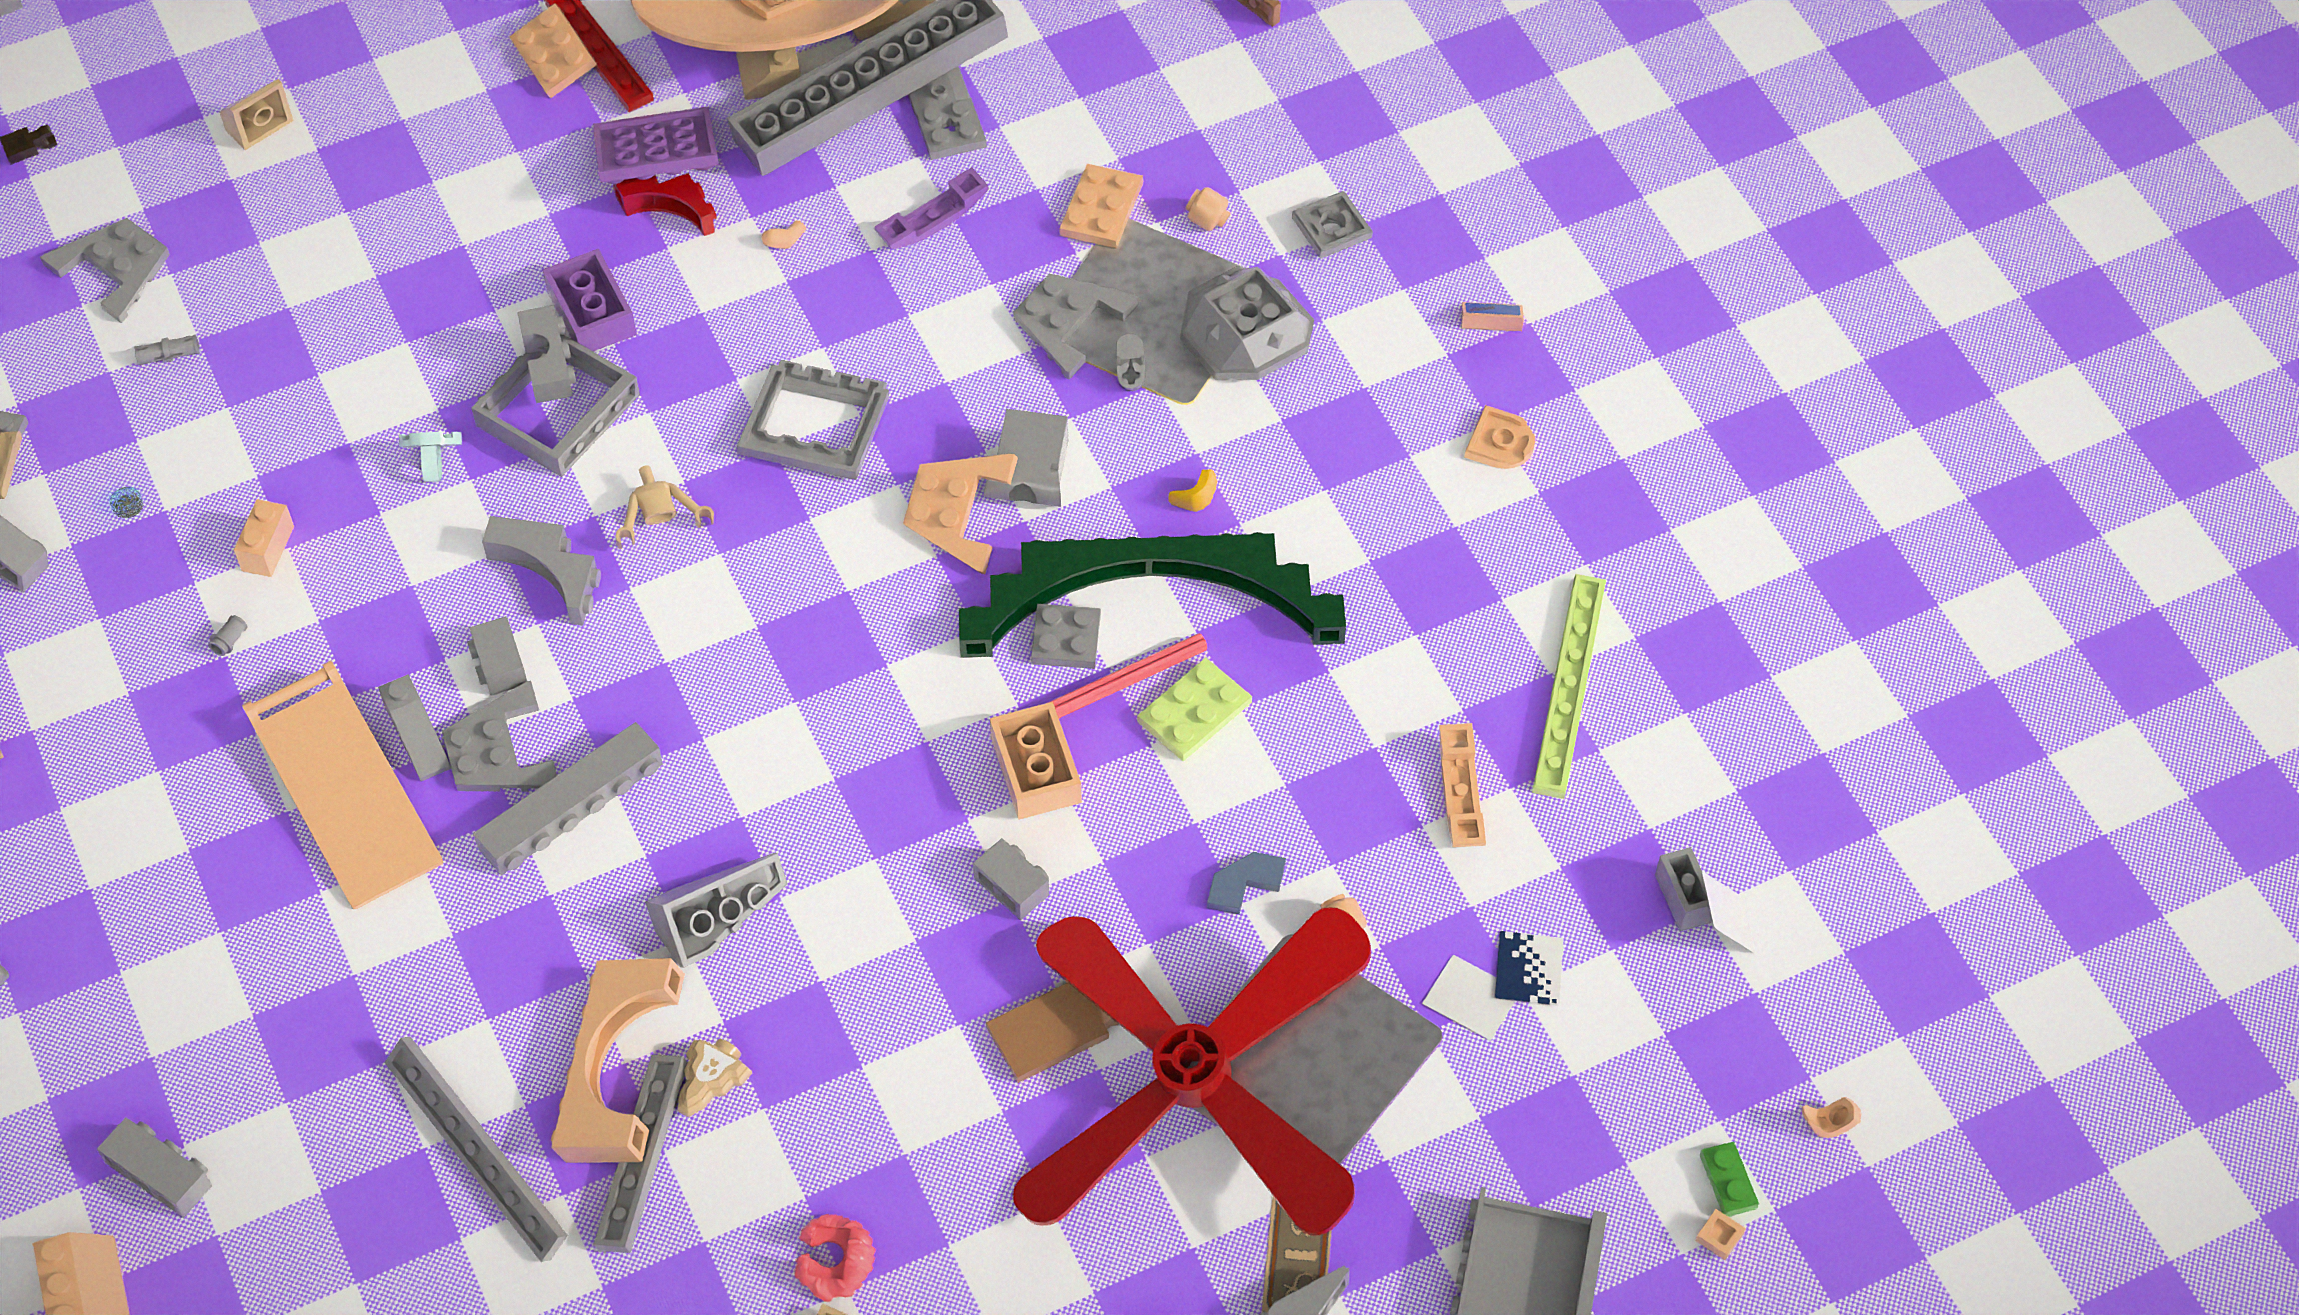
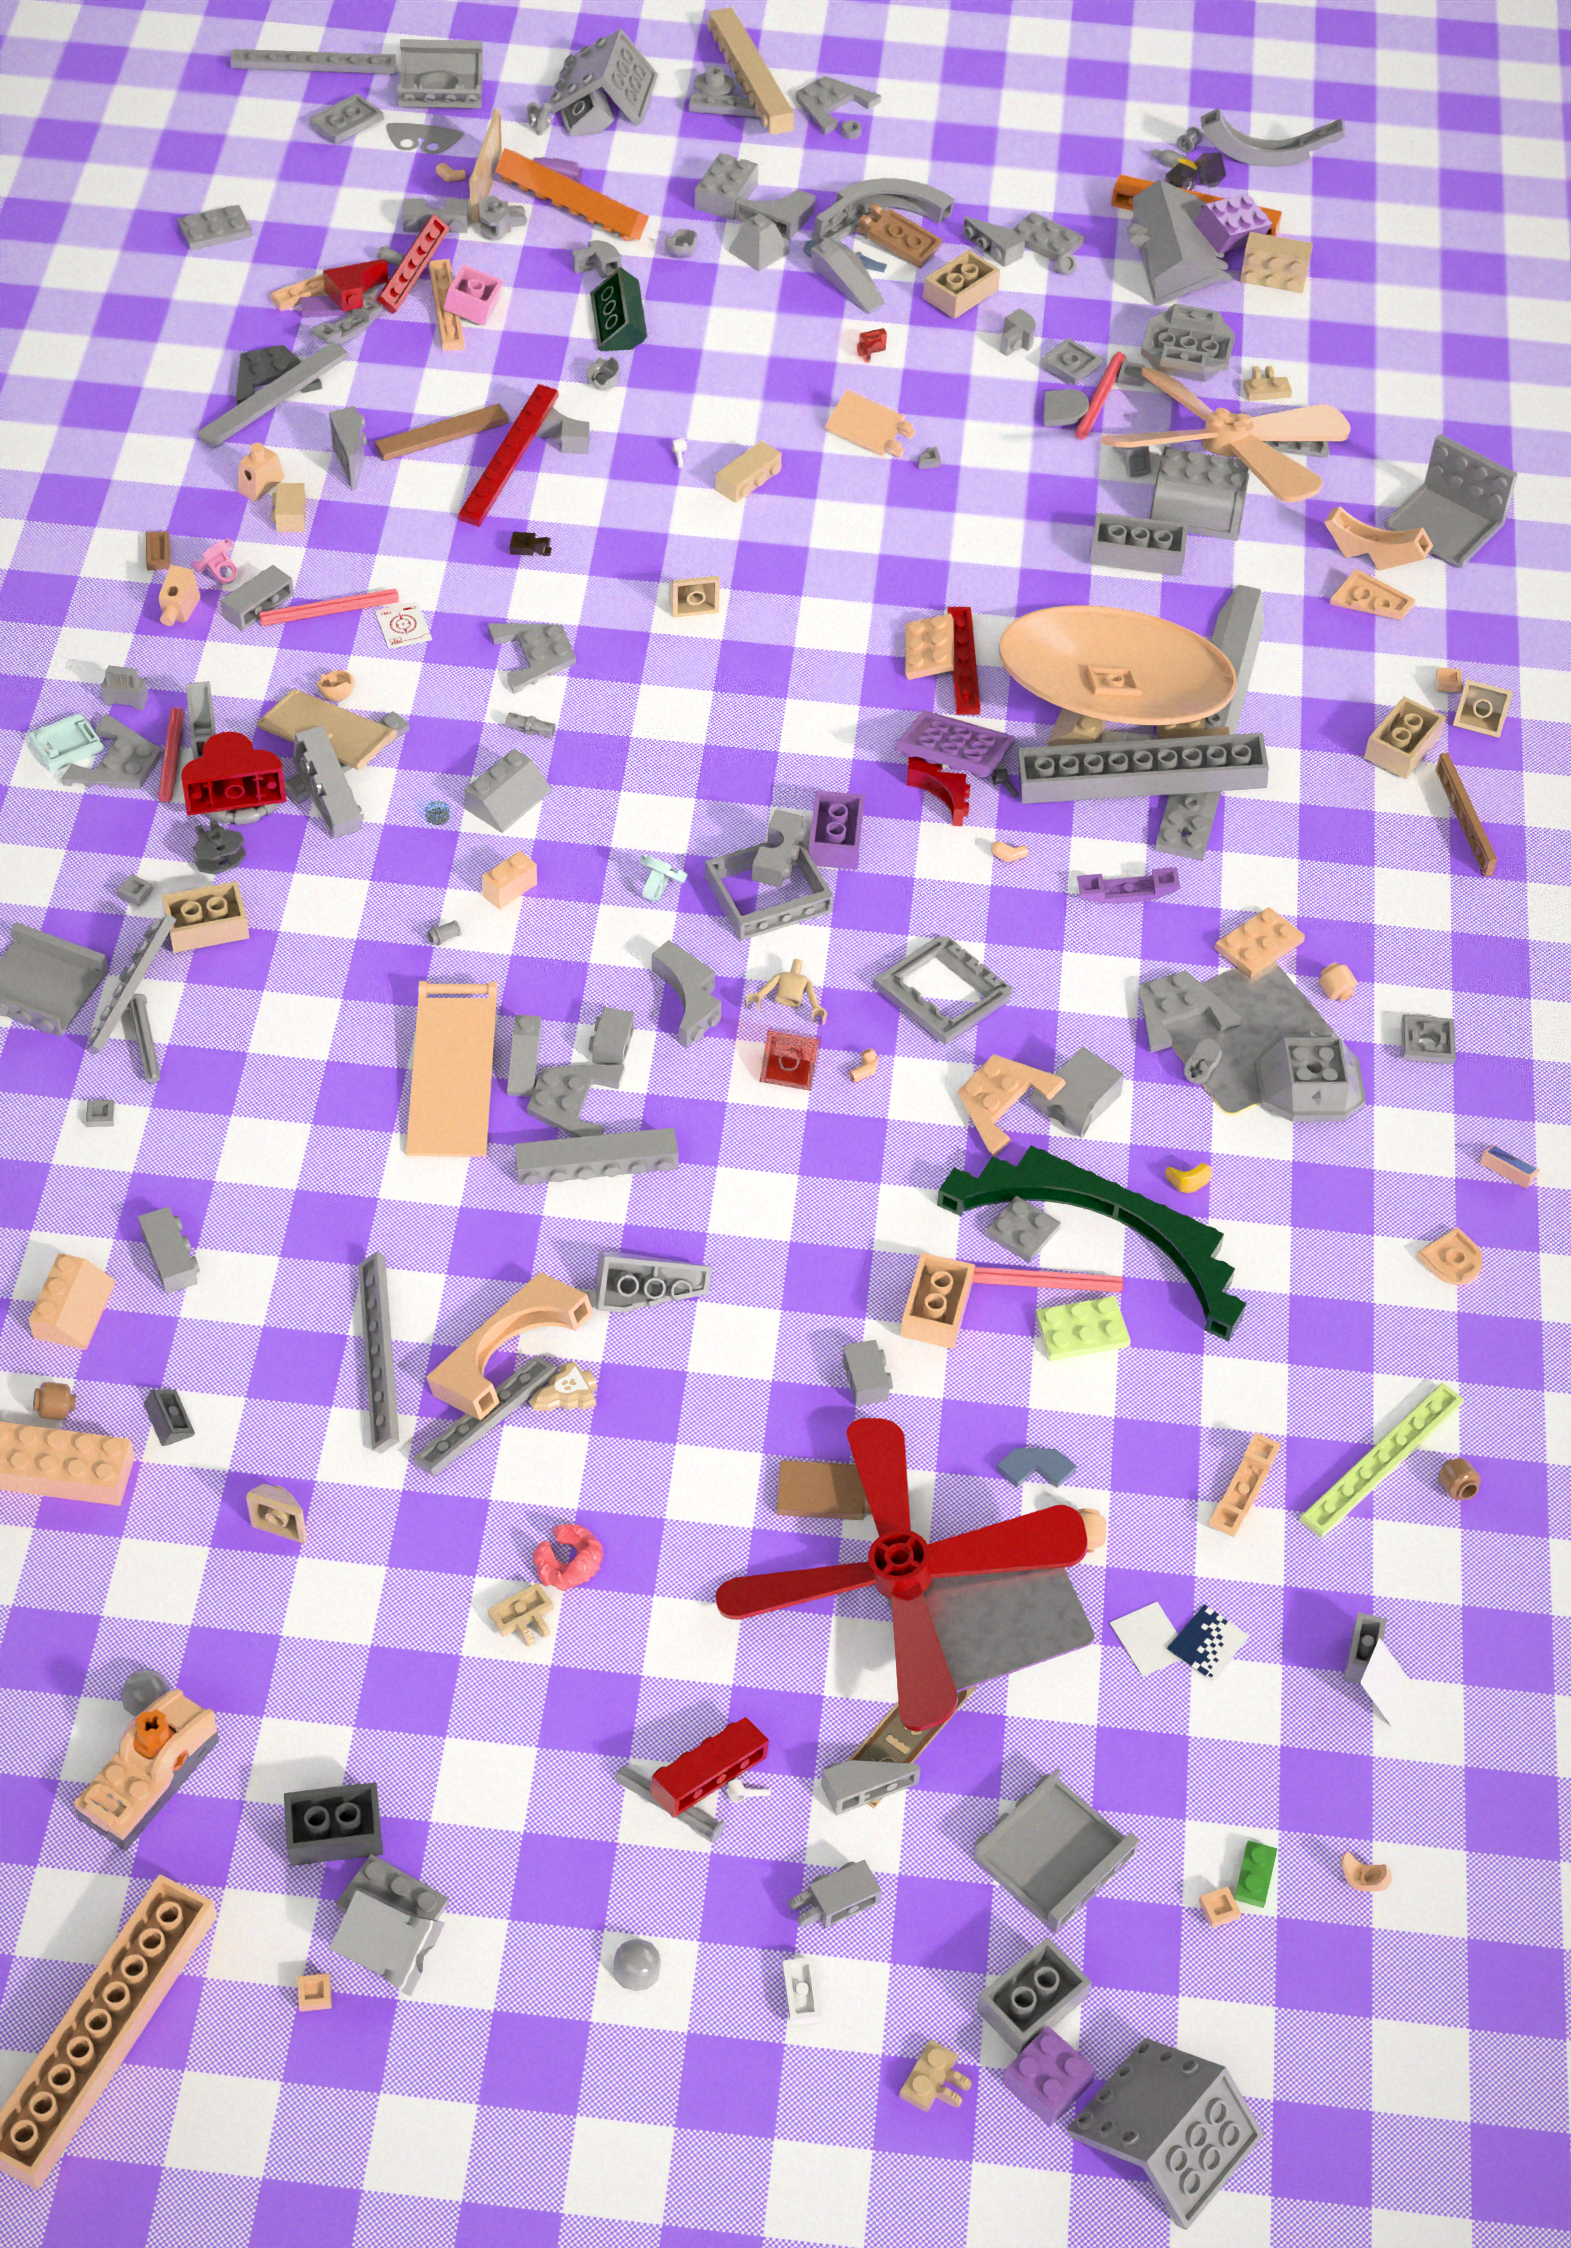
camera: 30 degrees right, 5 degrees down
none -> slope [464,749,552,833]
none -> clear red slope [759,1028,822,1091]
none -> light nougat arm [849,1048,879,1083]
none -> dark grey hand [992,769,1019,798]
none -> medium nougat head [1438,1458,1481,1500]

